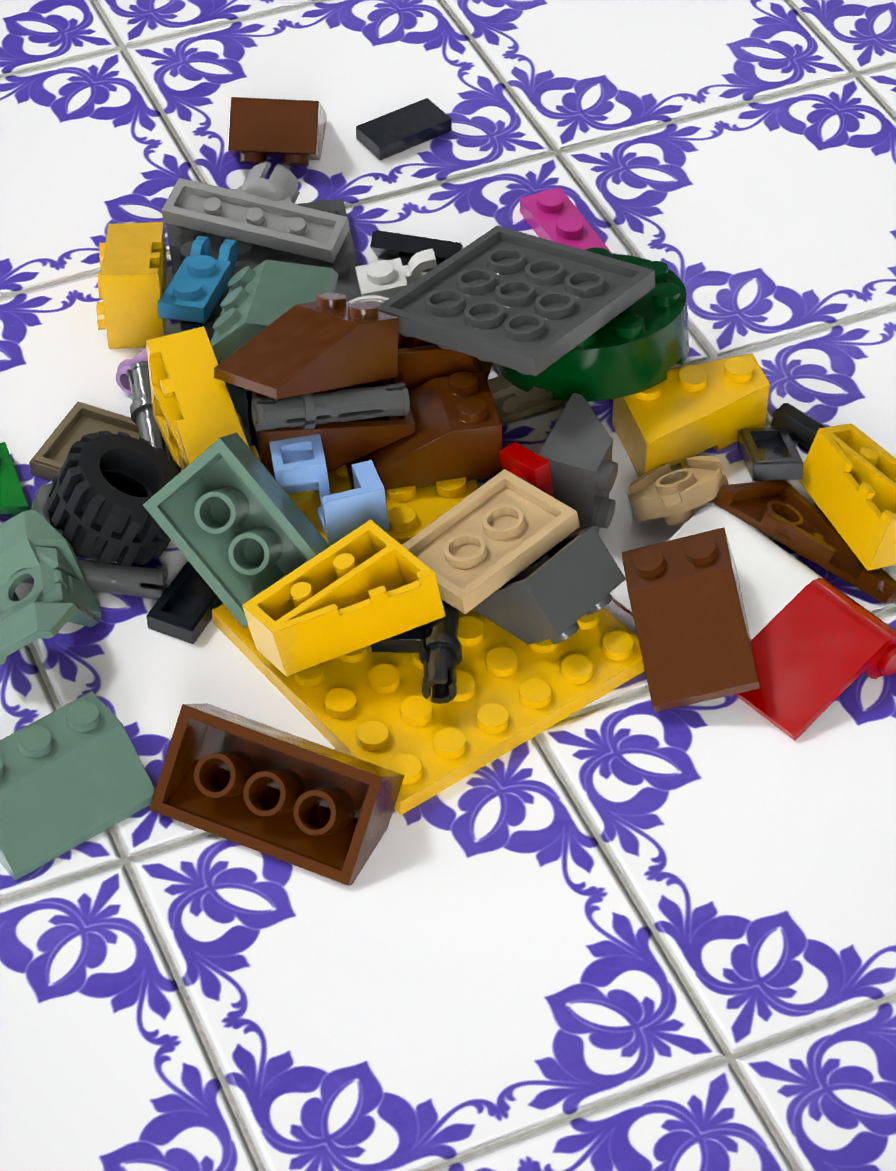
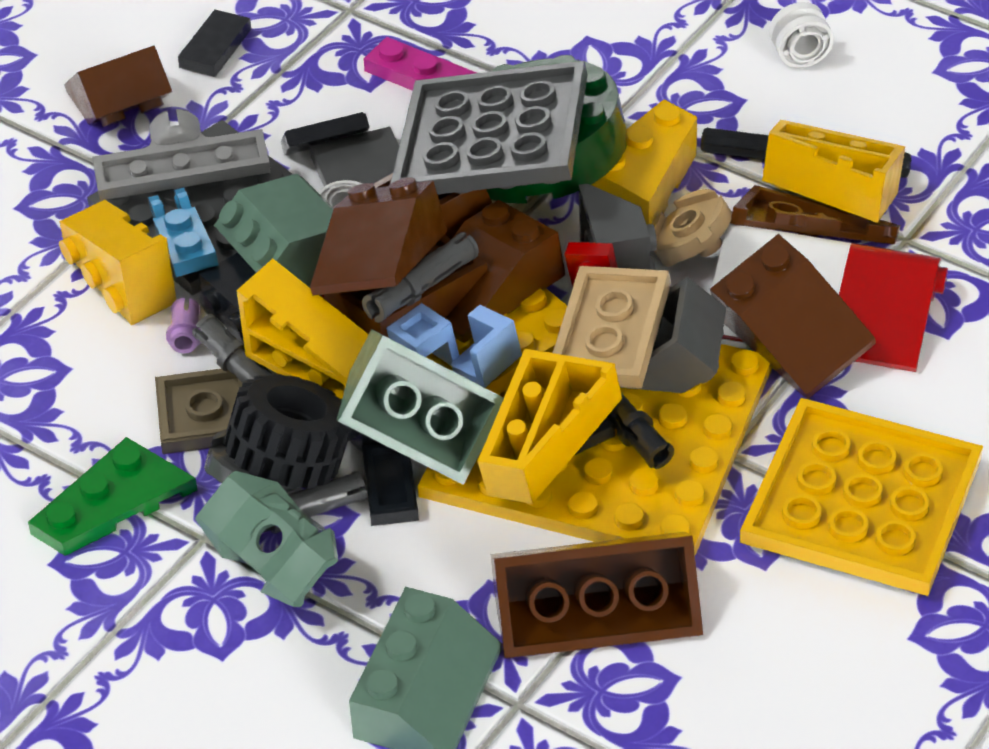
camera: 30 degrees left, 0 degrees up
white plate [355,248,437,298] -> none
black tile [738,428,803,481] -> none
none -> yellow plate [740,398,983,596]

